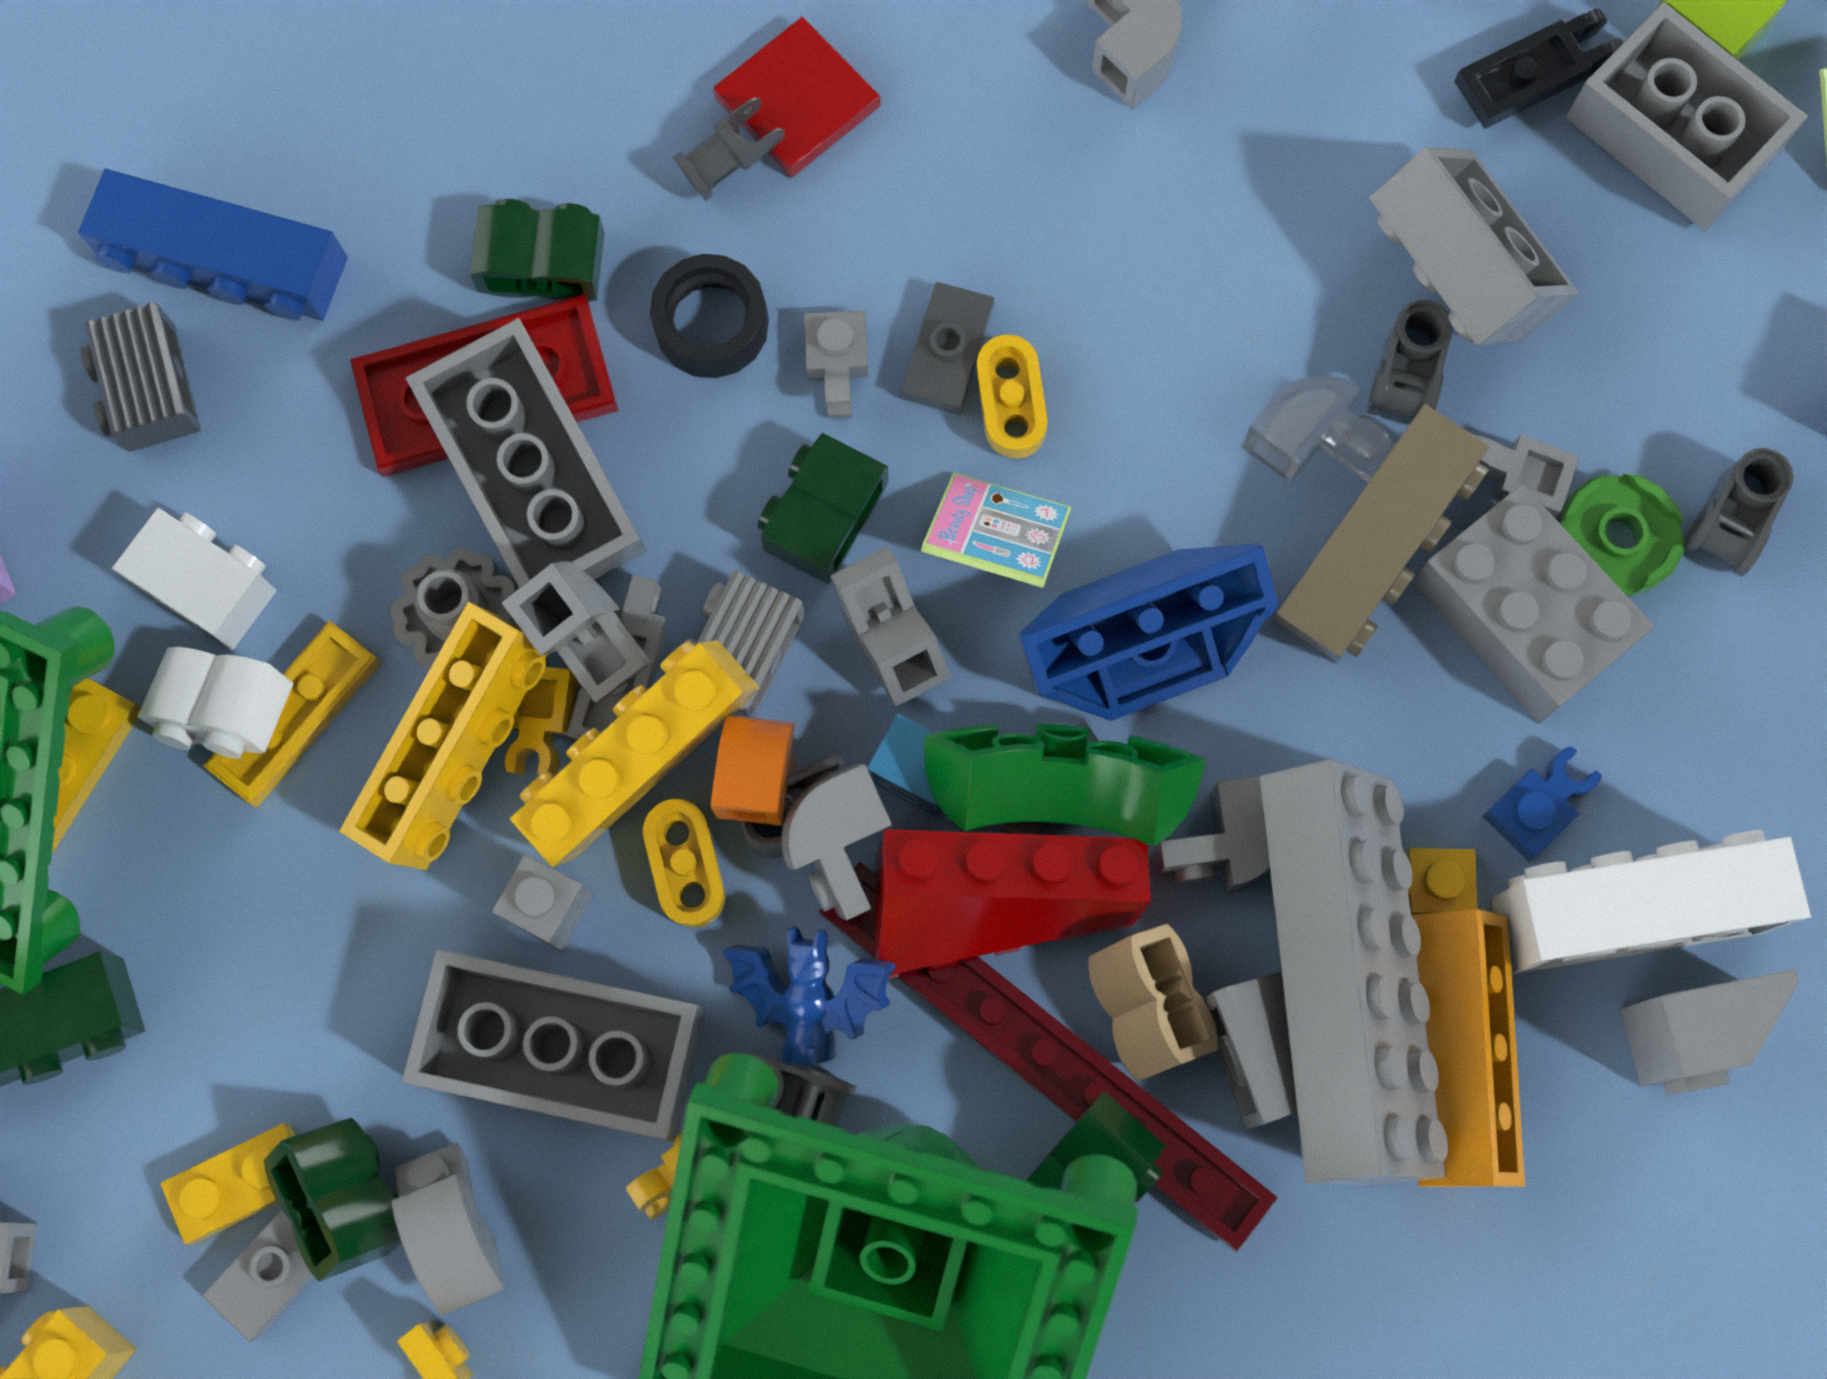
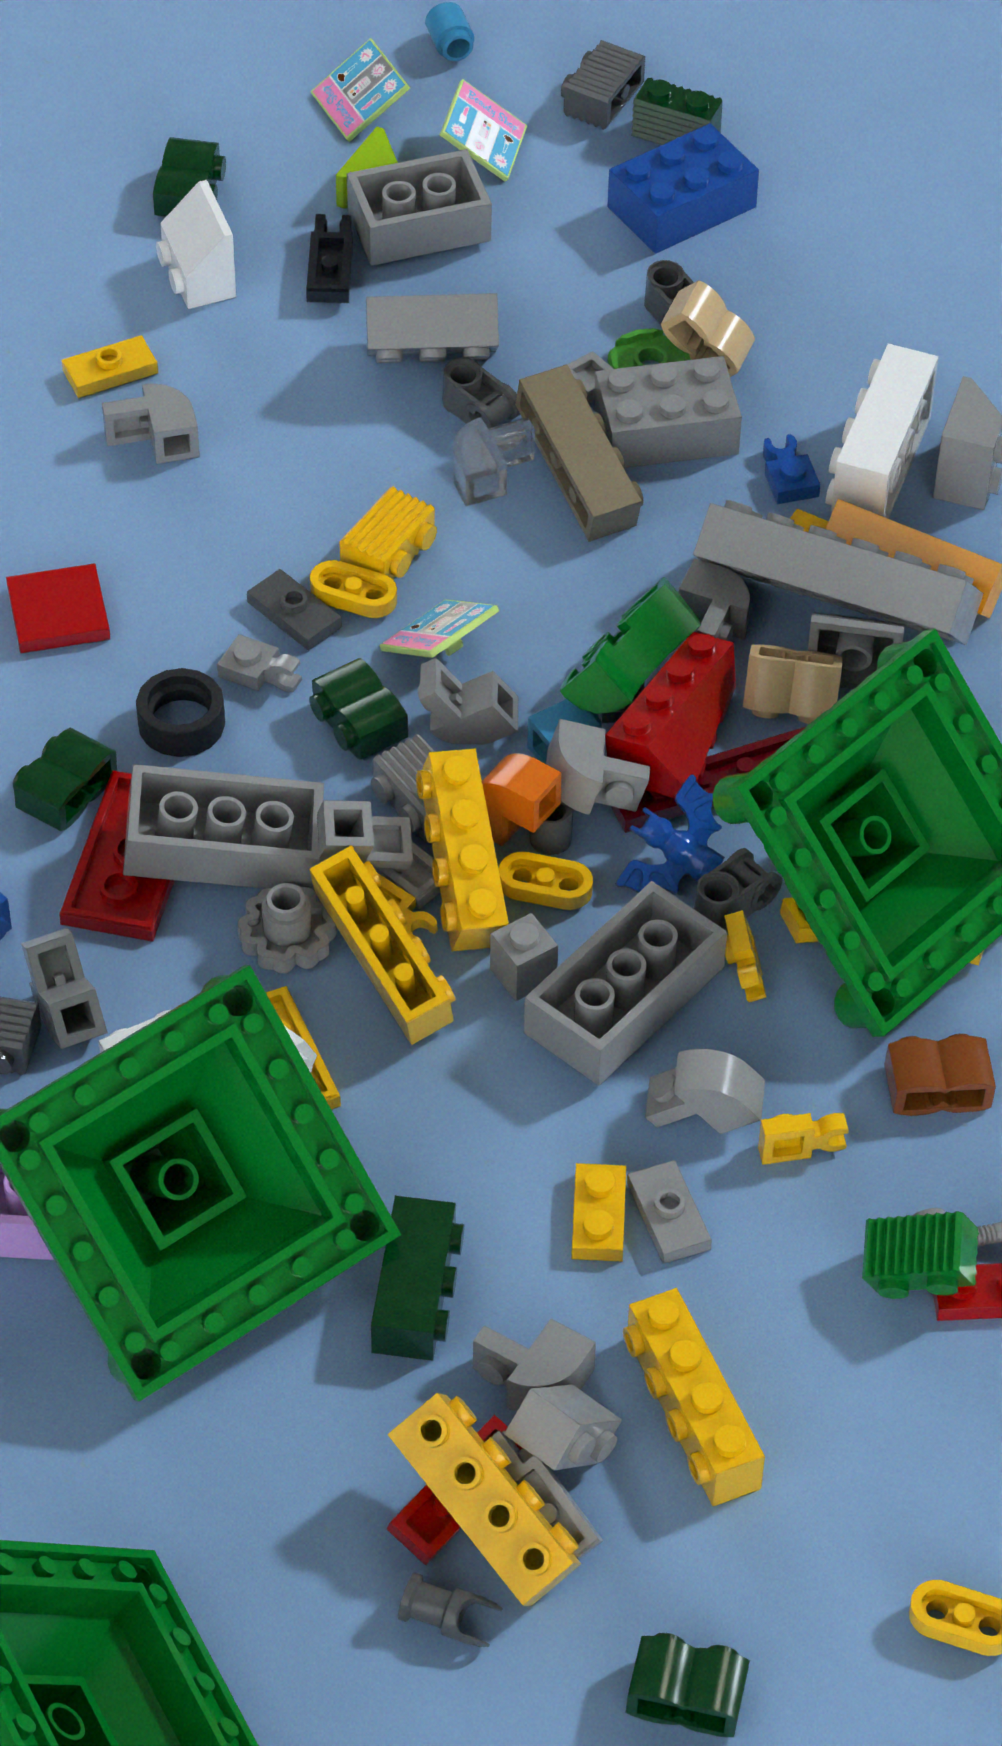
camera: 65 degrees left, 25 degrees down
dark green brick [263,1117,402,1282] -> none
dark grey piece [673,98,785,201] -> none
blue wedge [1018,543,1279,721] -> none
none -> light grey brick [21,928,108,1049]
none -> yellow brick [339,486,437,580]
none -> tan brick [661,280,755,377]

